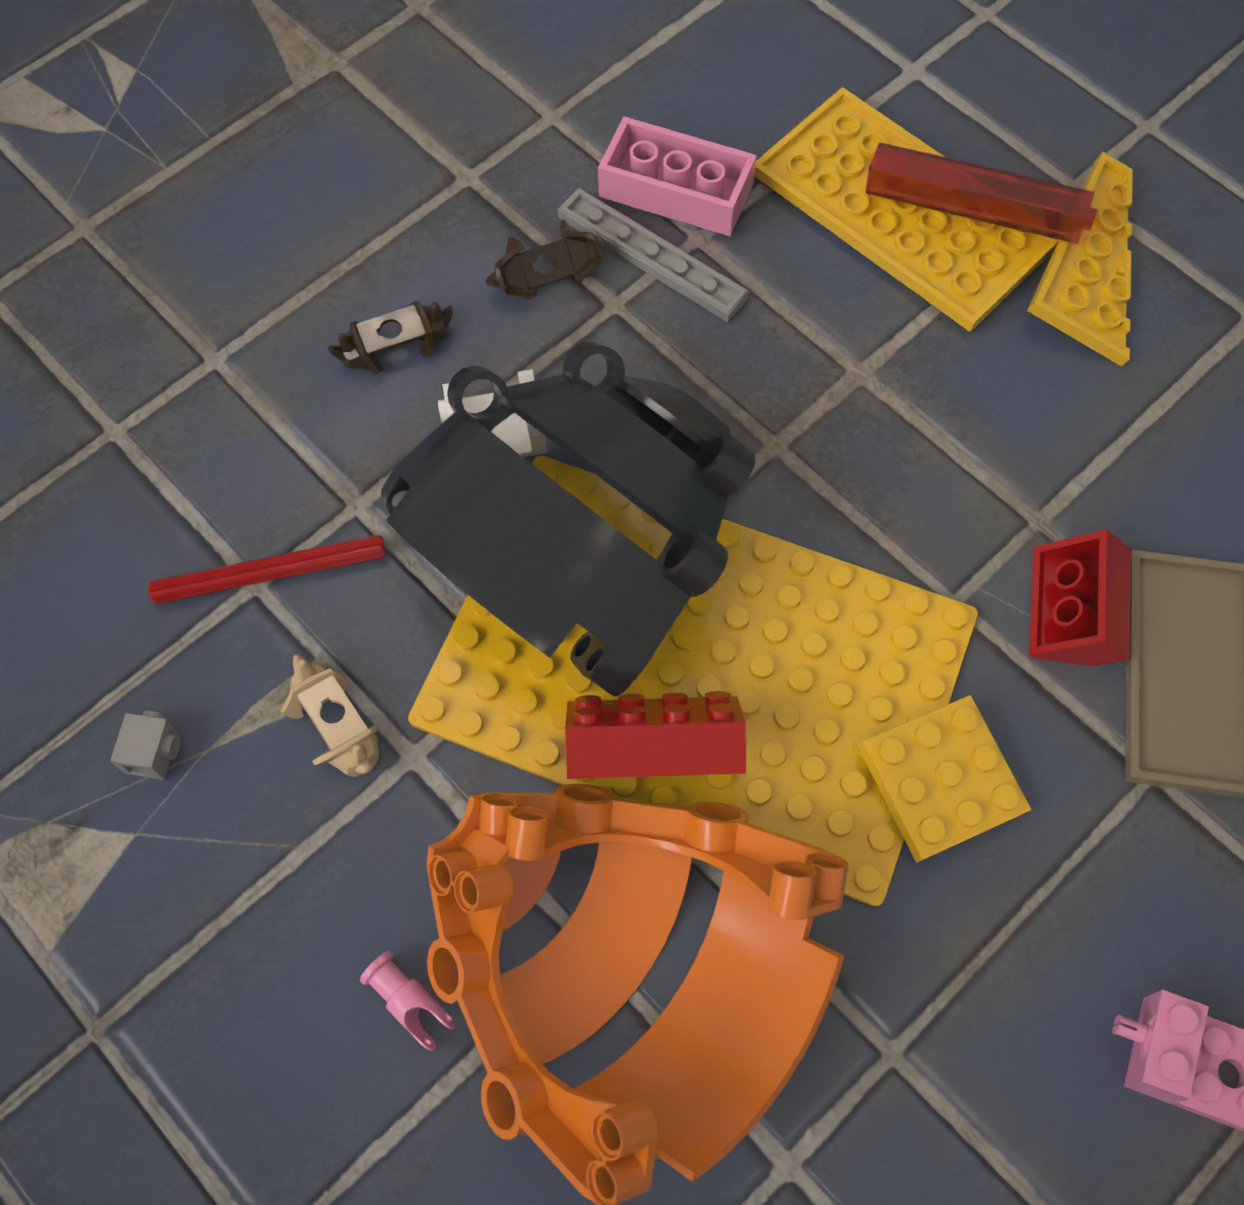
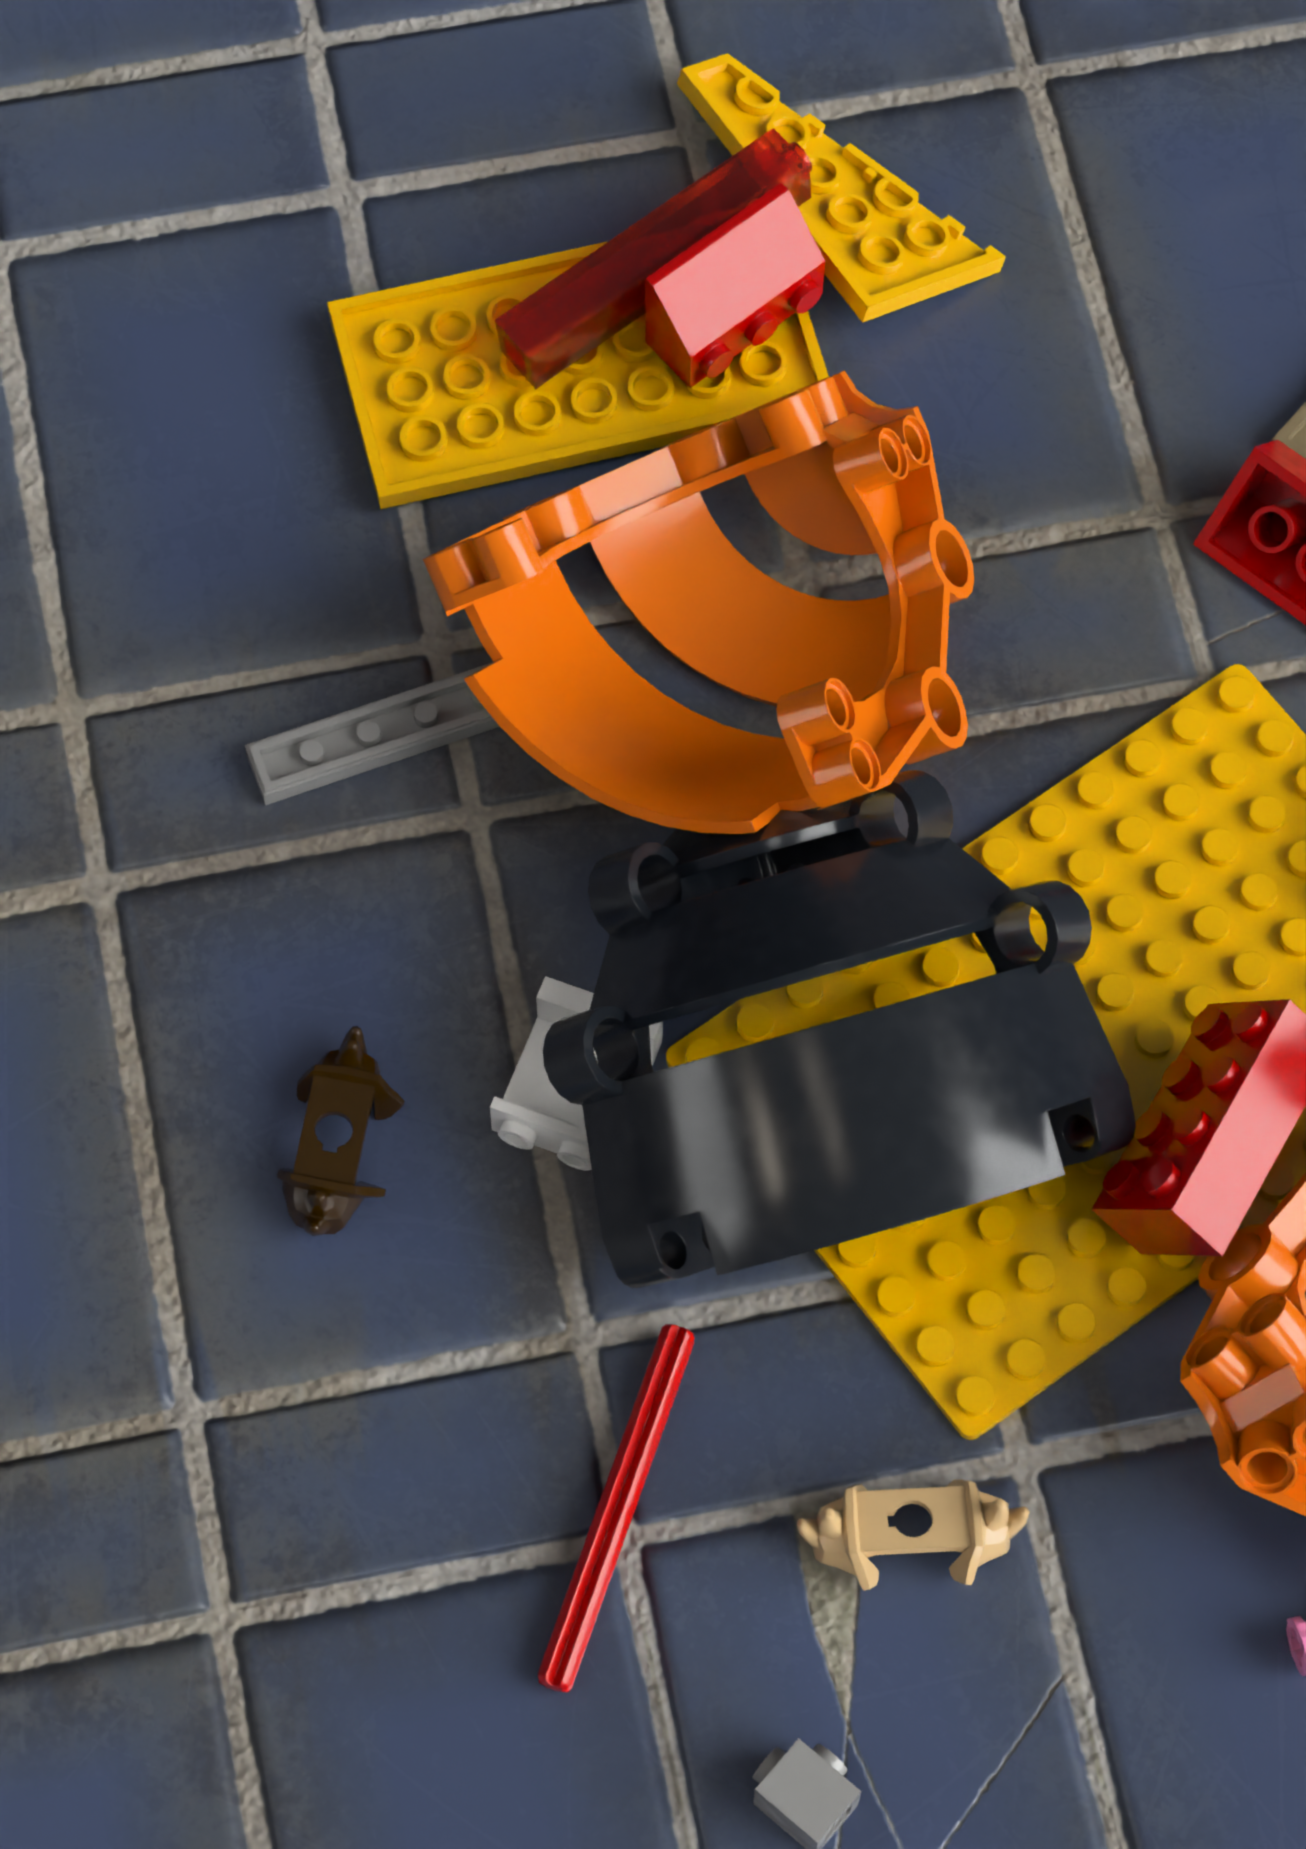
camera: 60 degrees left, 0 degrees up
dark brown piece [485,219,605,299] -> none
bright pink brick [598,116,757,236] -> none
none -> orange piece [423,370,974,834]
none -> slope [645,182,825,388]

